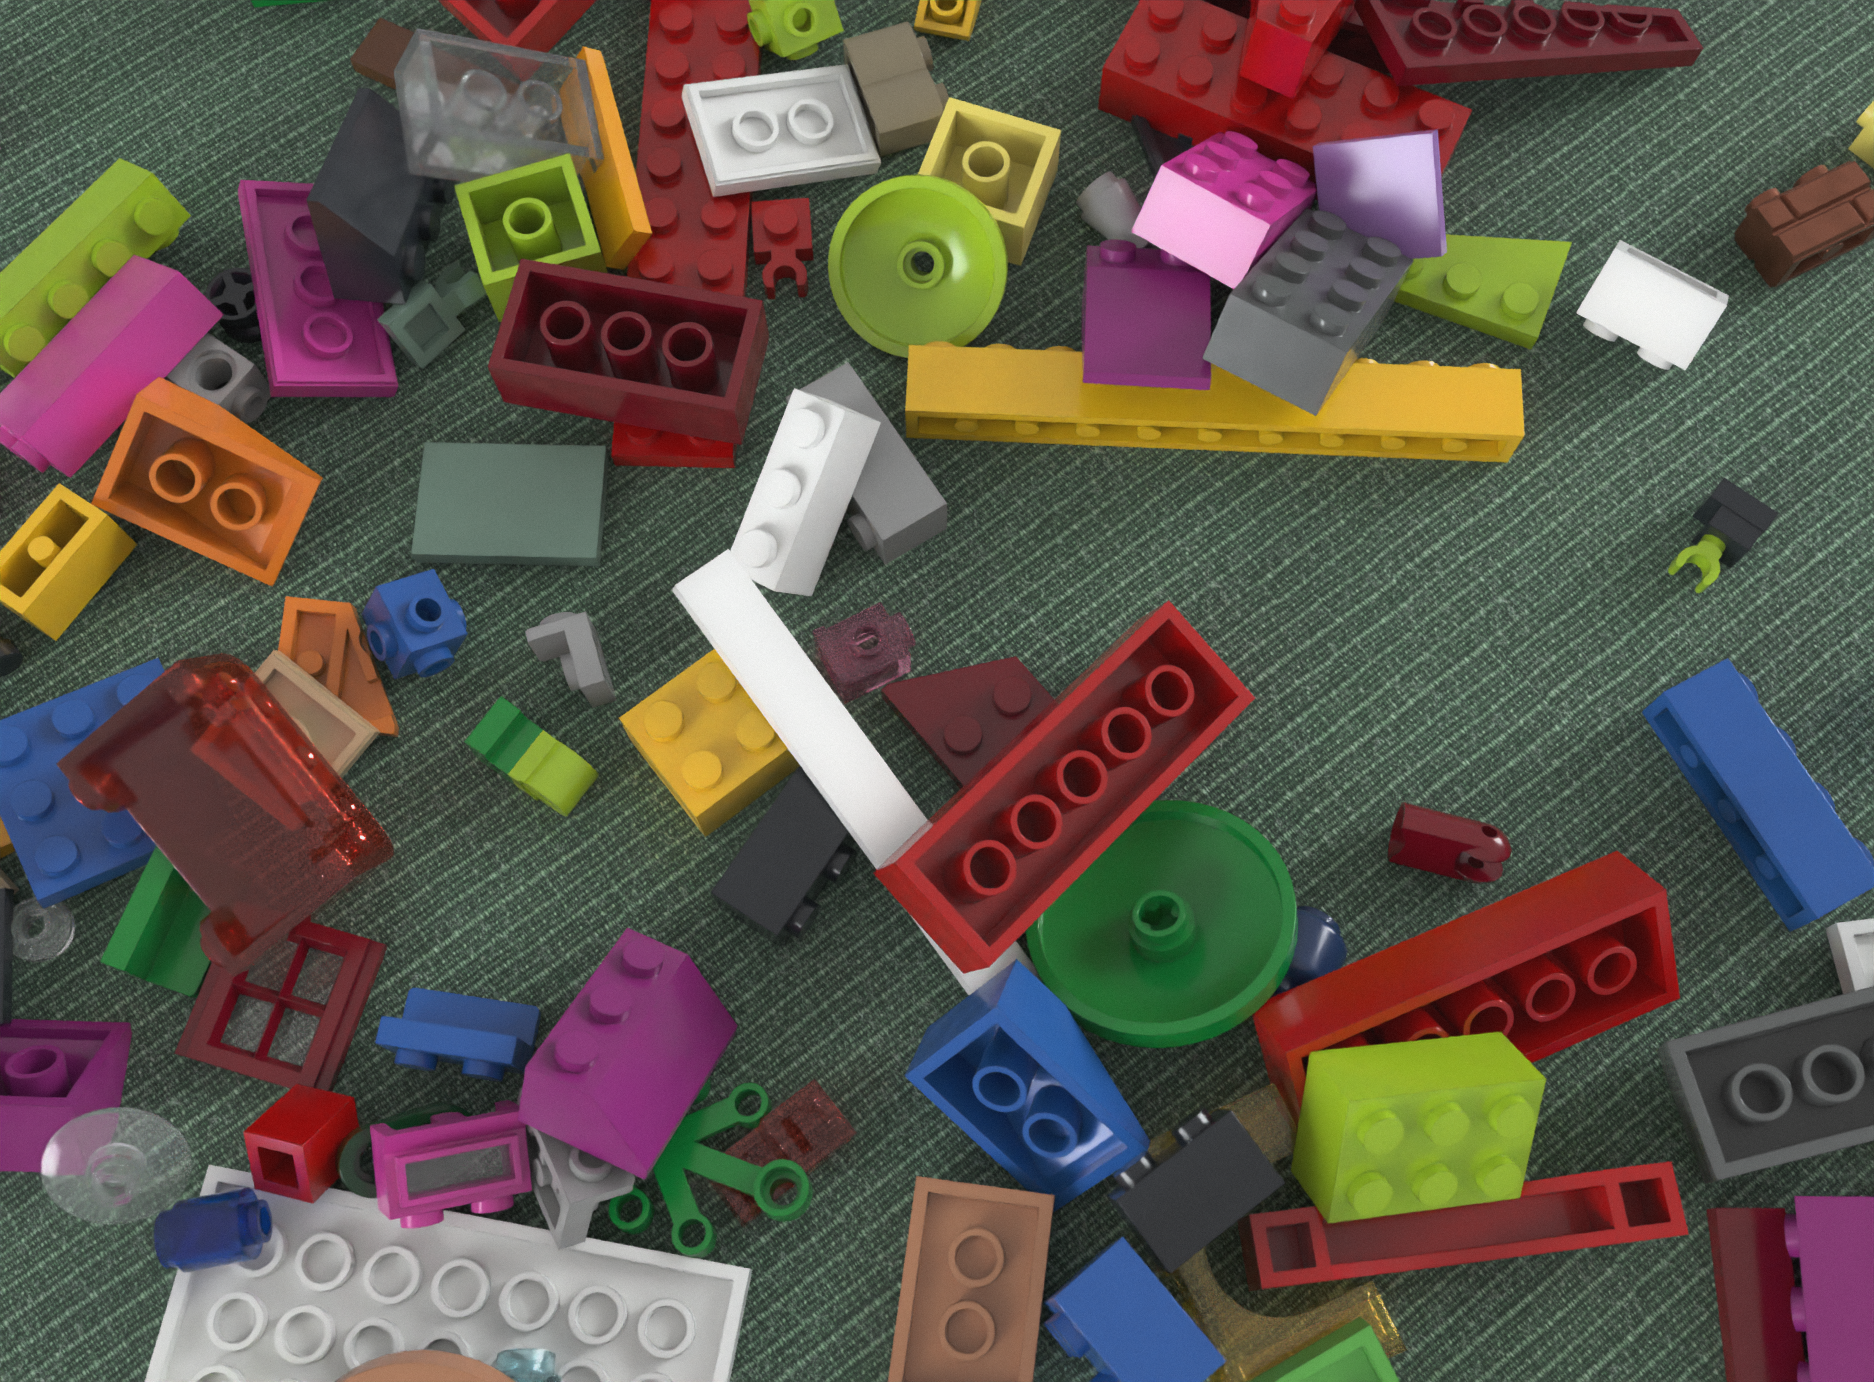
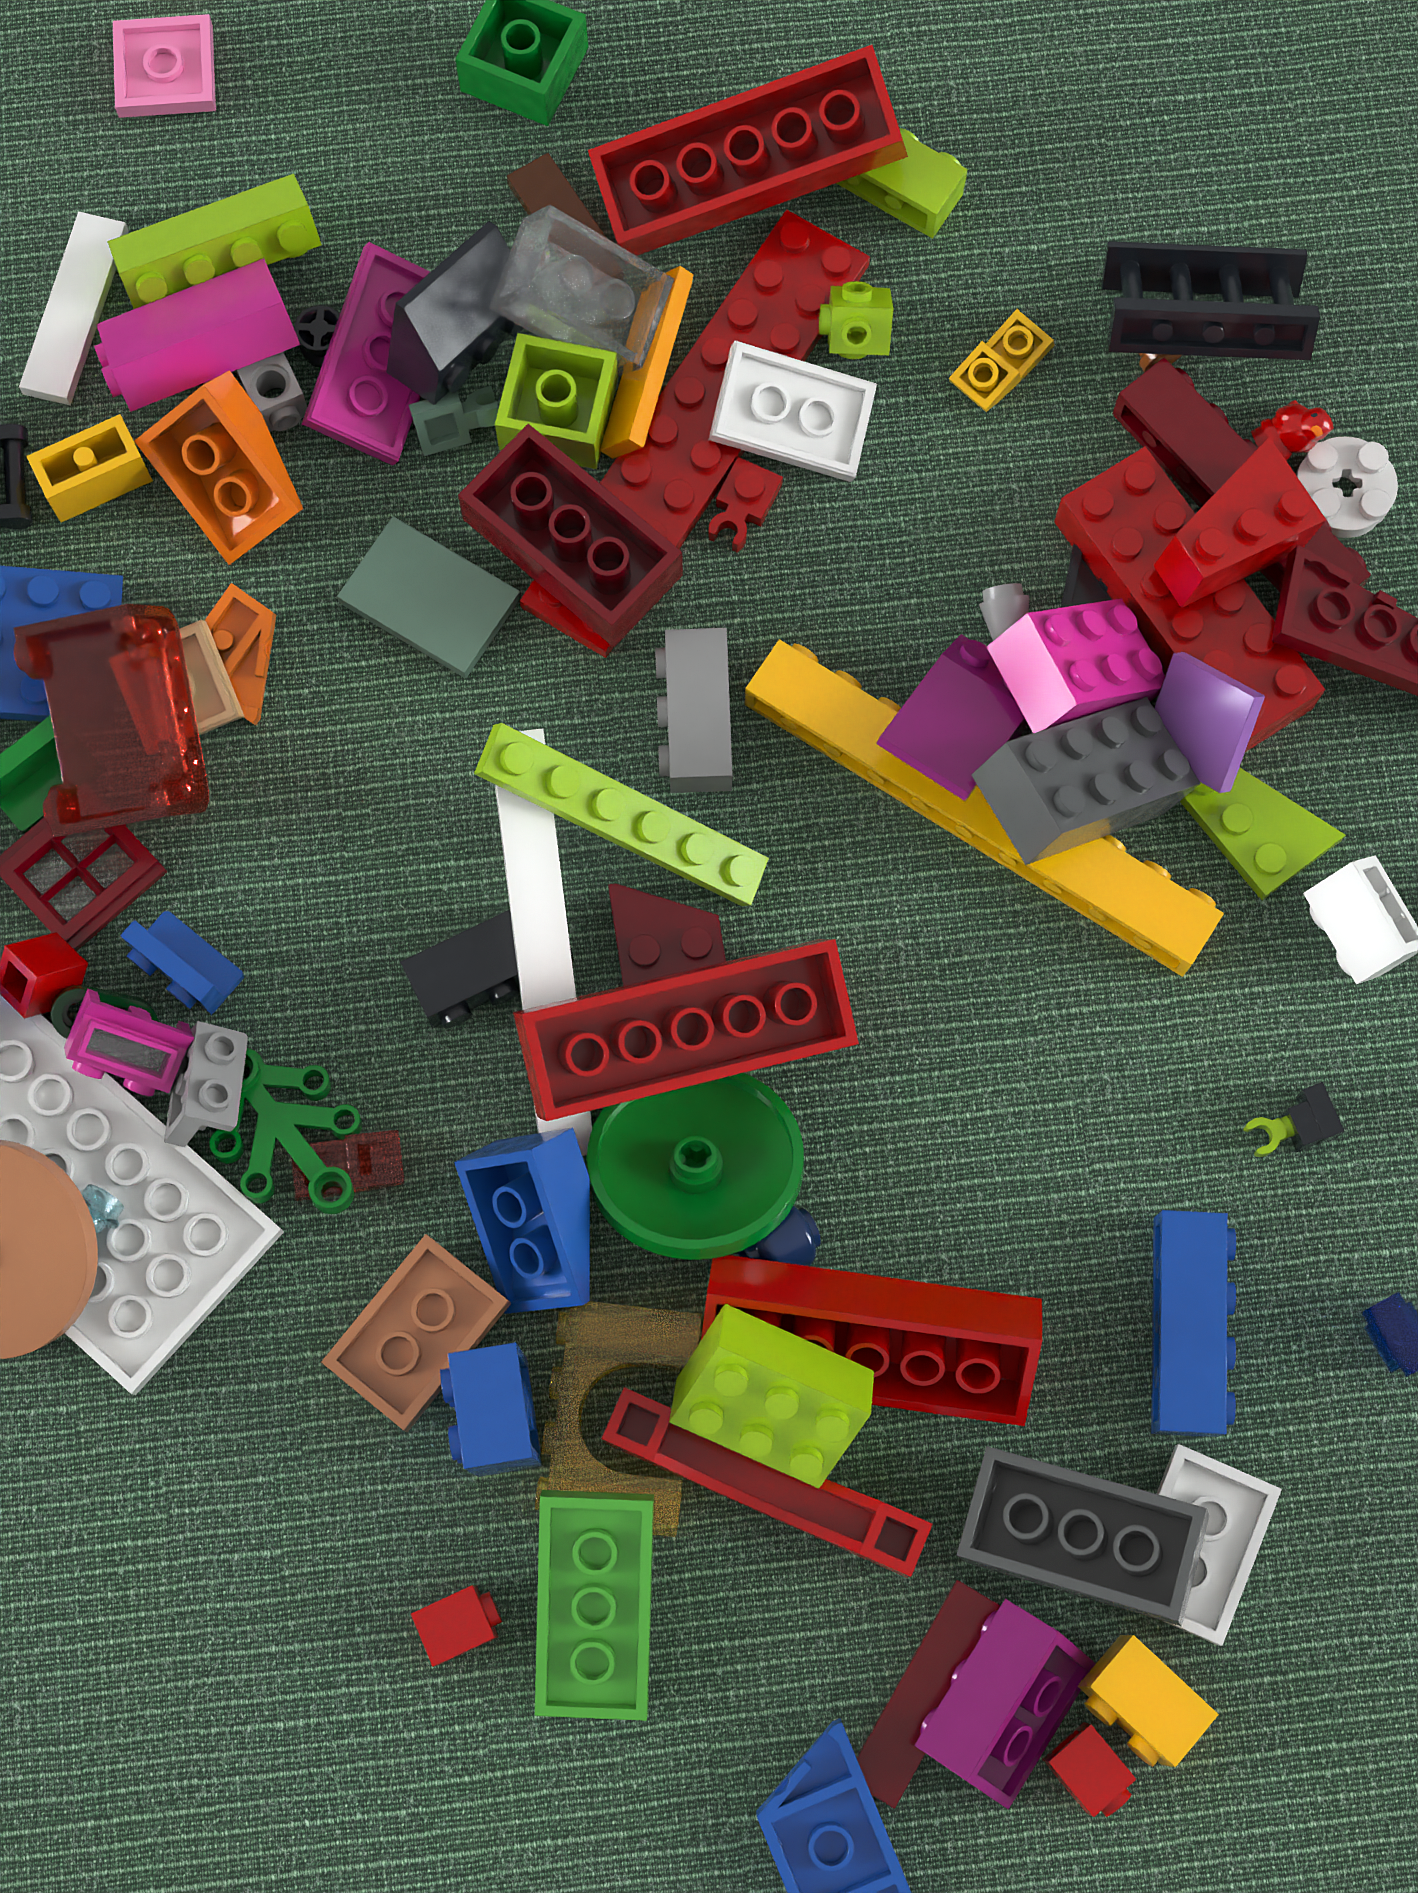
camera: 30 degrees right, 5 degrees up
blue brick [361,569,468,679] -> none
leg [464,696,599,817] -> none
magenta slope [518,928,738,1180] -> none
light grey bracket [525,611,617,708] -> none
yellow brick [619,649,800,837] -> none
white brick [731,388,881,596] -> none
clear pink brick [812,602,916,704] -> none
lime dish [828,174,1008,358] -> none
dark tan brick [843,21,949,157] -> none
light yellow brick [918,97,1061,266] -> none
black brick [1106,1107,1285,1274] -> none
dark red piece [1387,802,1512,884] -> none
none -> lime plate [474,723,769,906]

